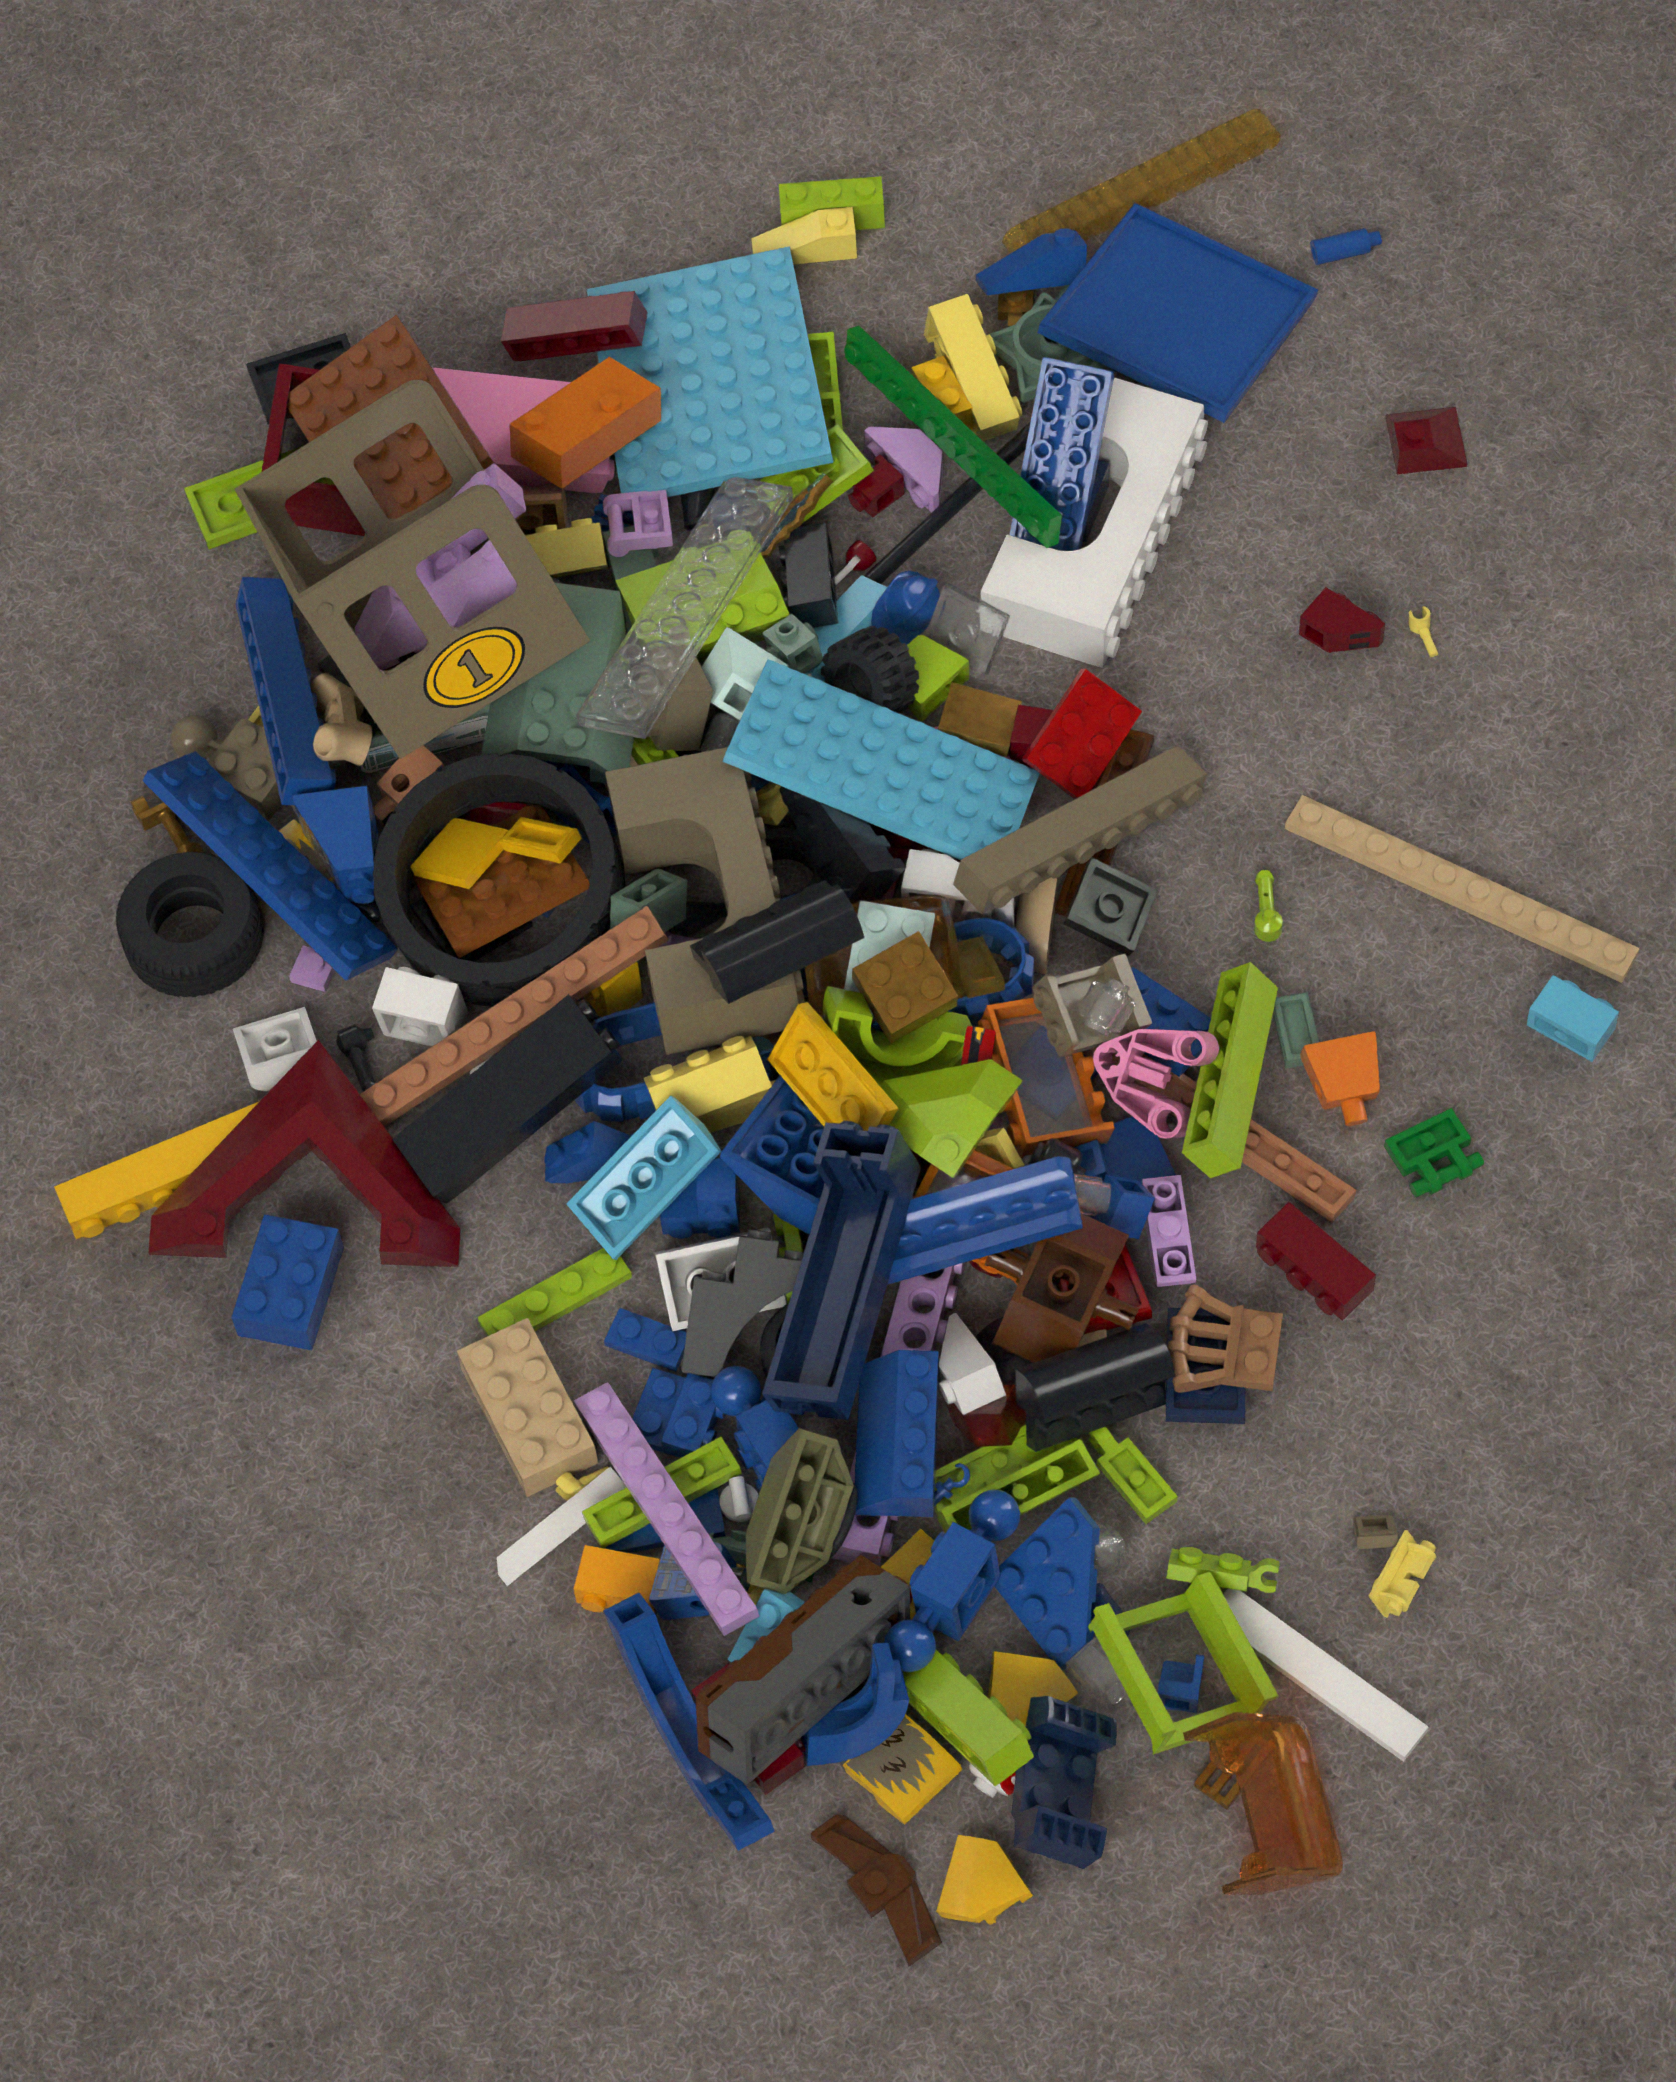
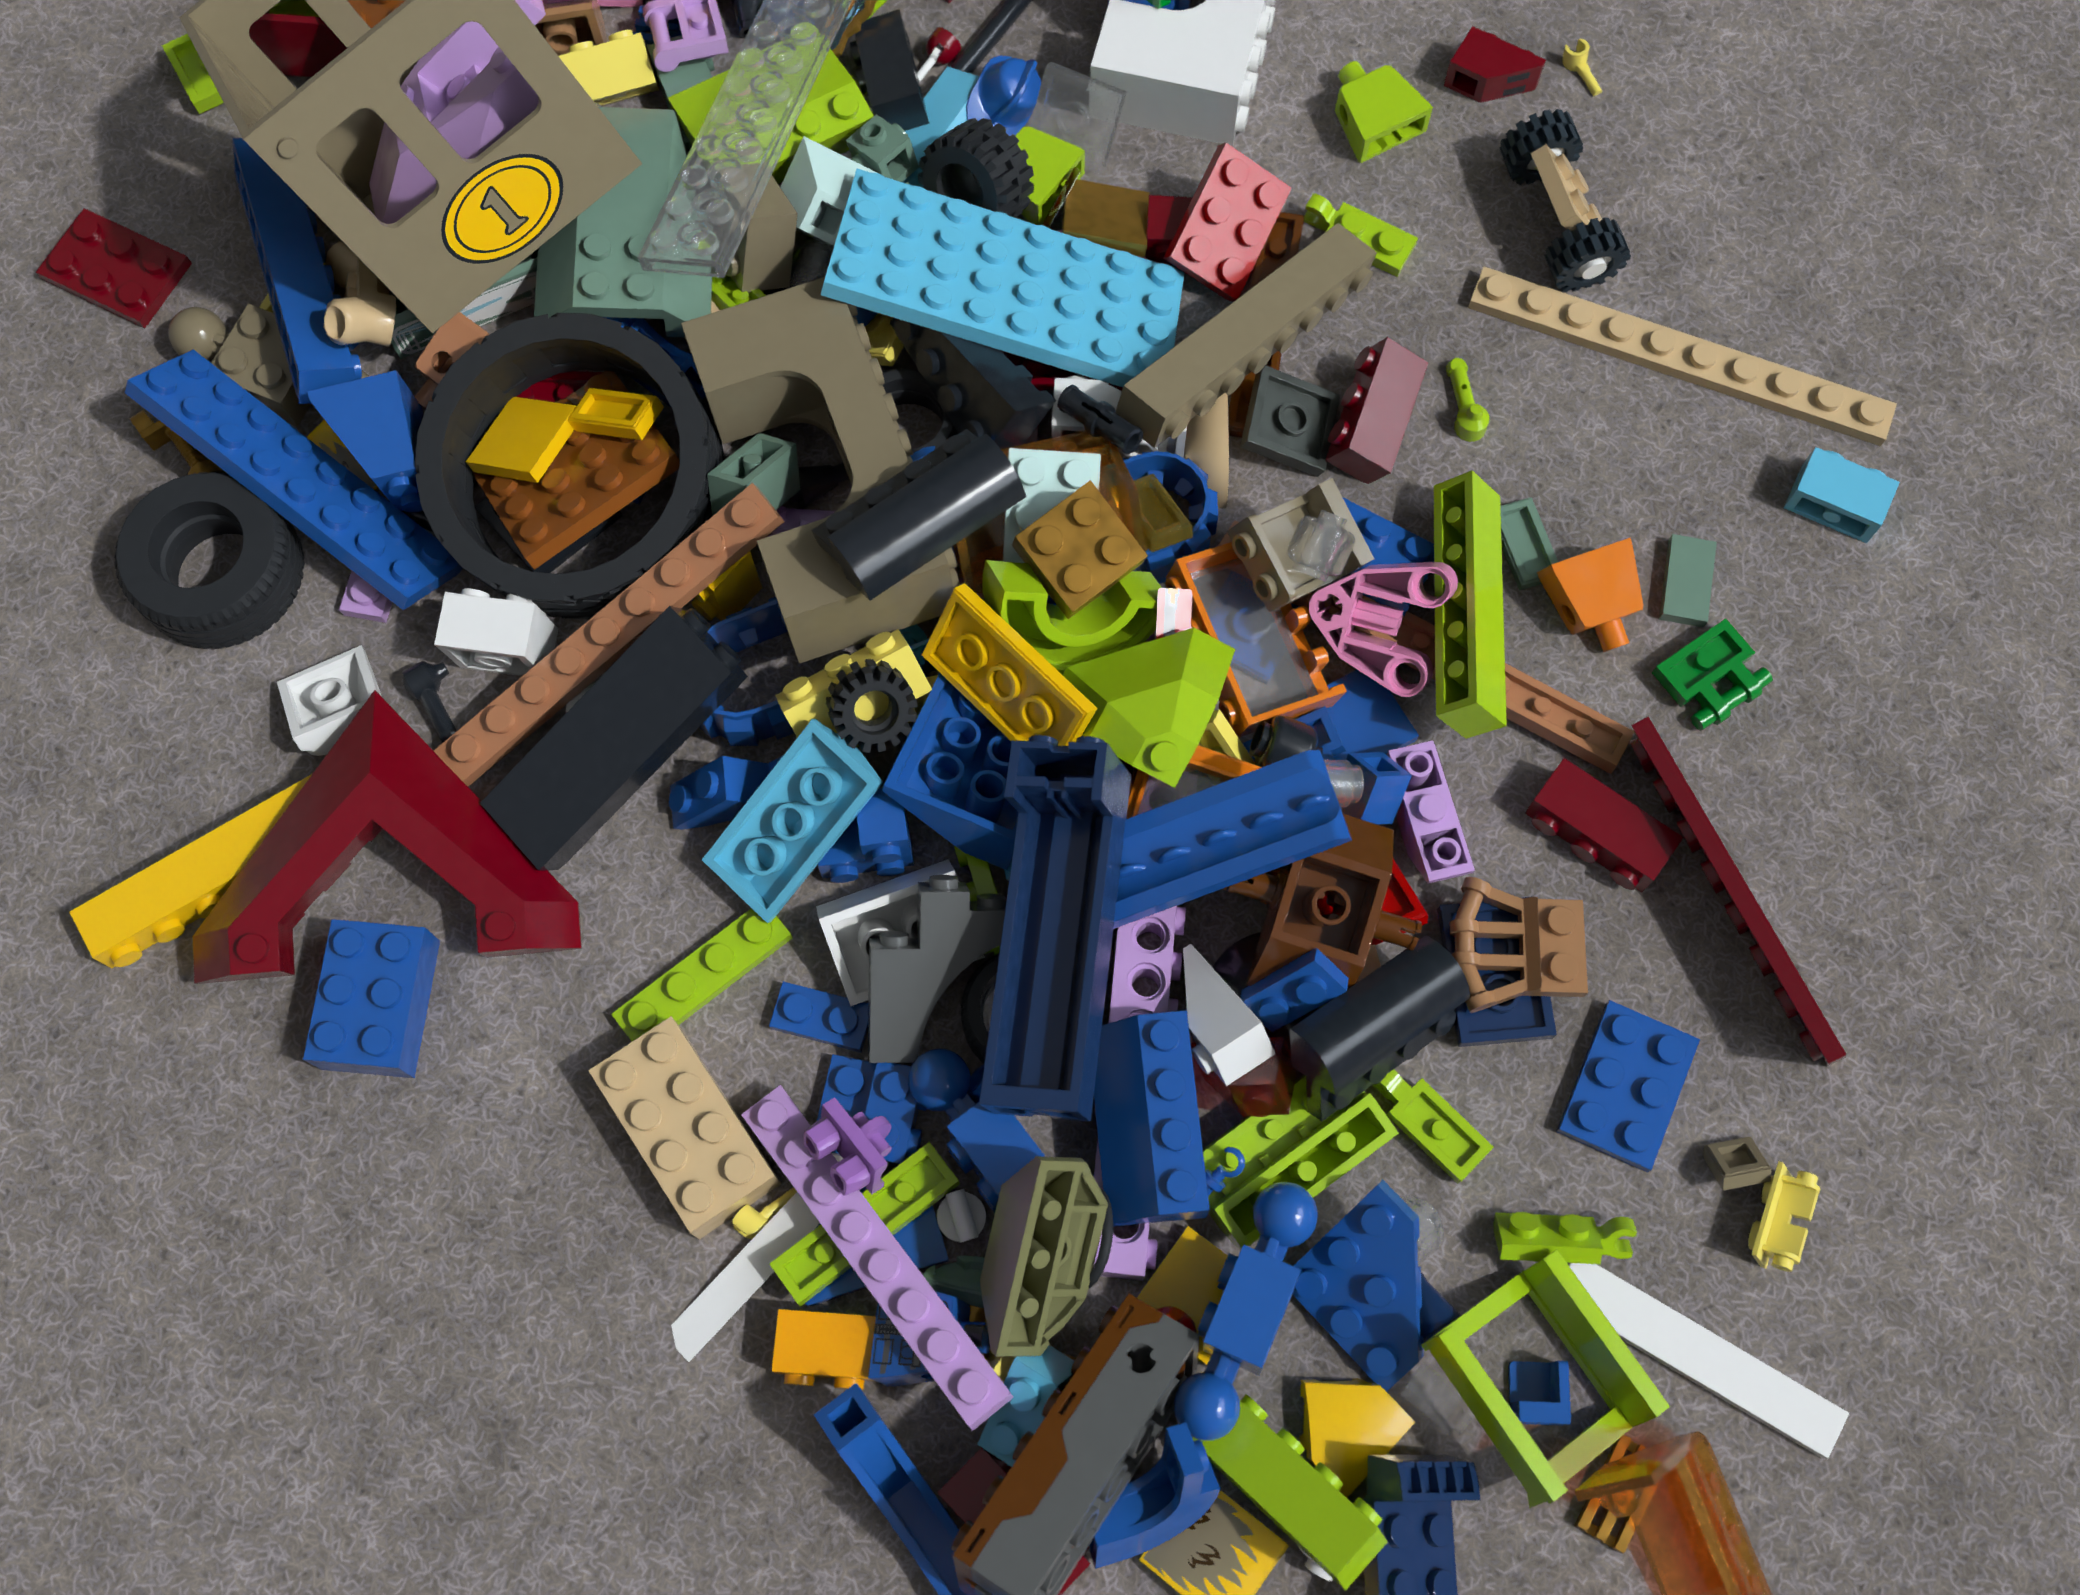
camera: 10 degrees left, 10 degrees up
none -> dark red plate [36,208,192,329]
none -> medium lavender hips [803,1097,892,1196]
none -> black tyre [826,659,918,753]
none -> sticker [1042,166,1081,228]
none -> black pin [1057,385,1143,454]
none -> blue plate [1241,947,1349,1032]
none -> lime plate [1304,193,1418,277]
none -> brick [1325,337,1429,484]
none -> lime torso [1335,61,1433,164]
none -> black plate [1499,109,1631,292]
none -> blue plate [1556,1000,1700,1173]
none -> dark red plate [1629,716,1847,1067]
none -> sand green tile [1659,534,1717,628]

